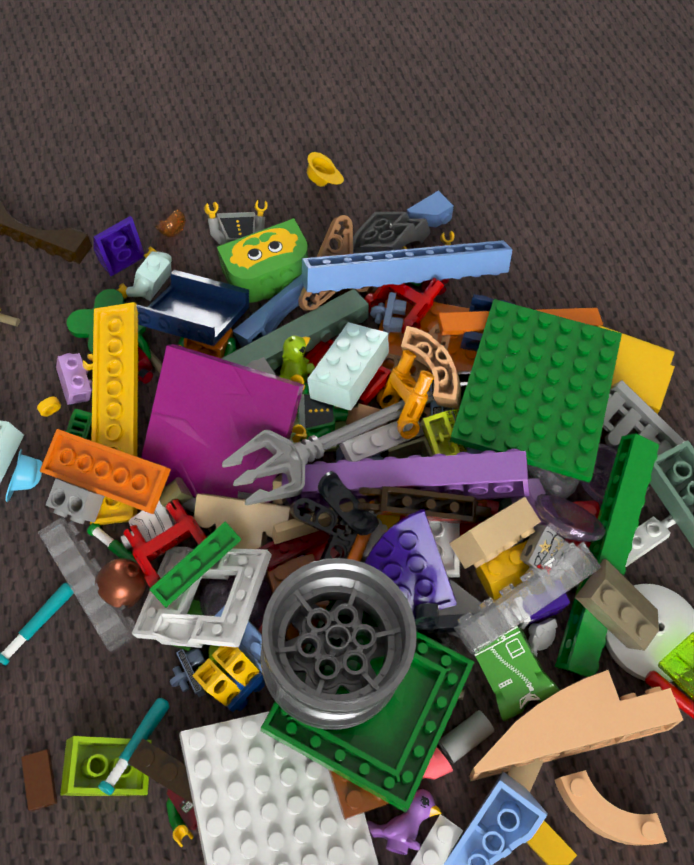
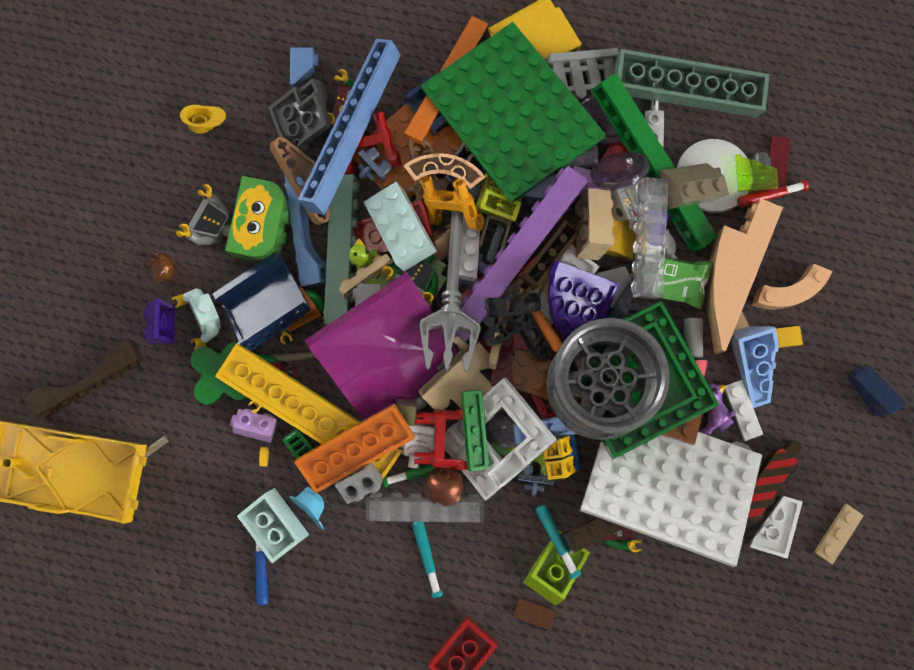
camera: 55 degrees left, 20 degrees up
none -> tan plate [339,254,391,299]

